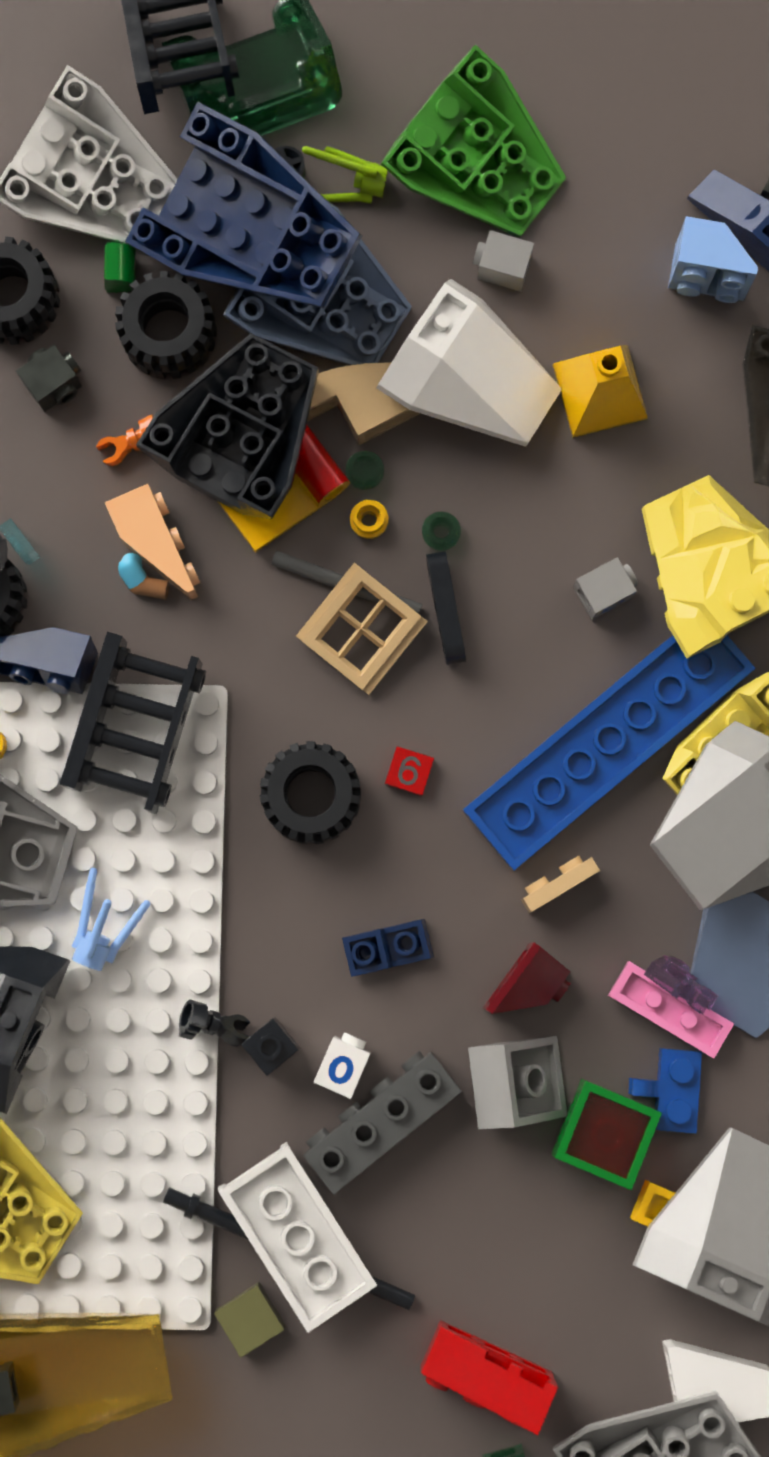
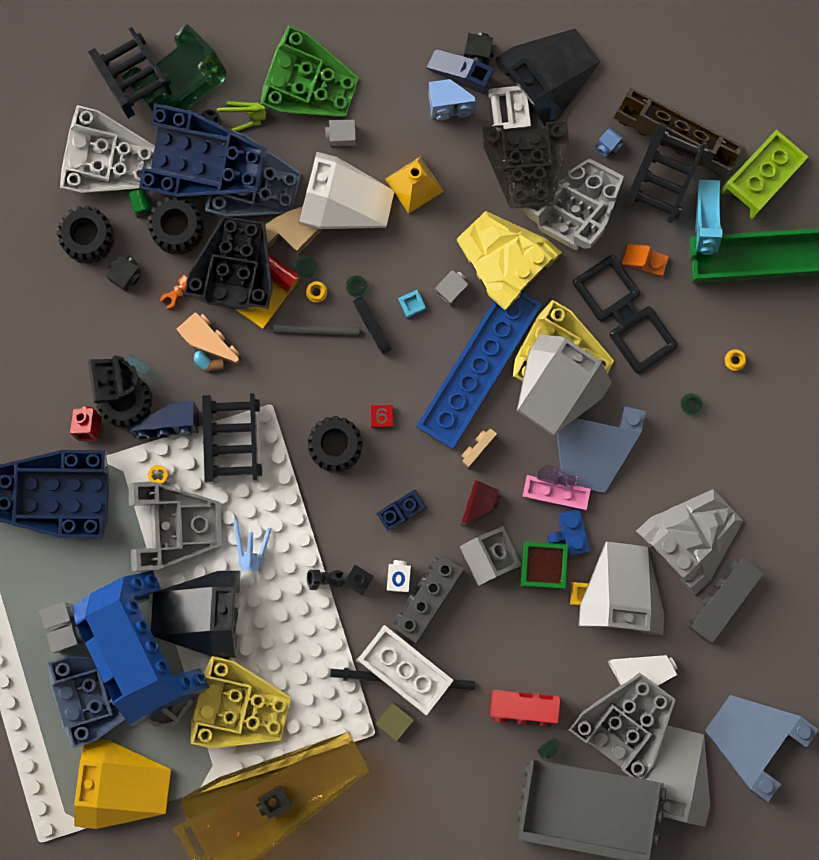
camera: 25 degrees left, 0 degrees up
tan piece [296,562,428,695] -> none
none -> medium azure tile [398,290,426,318]

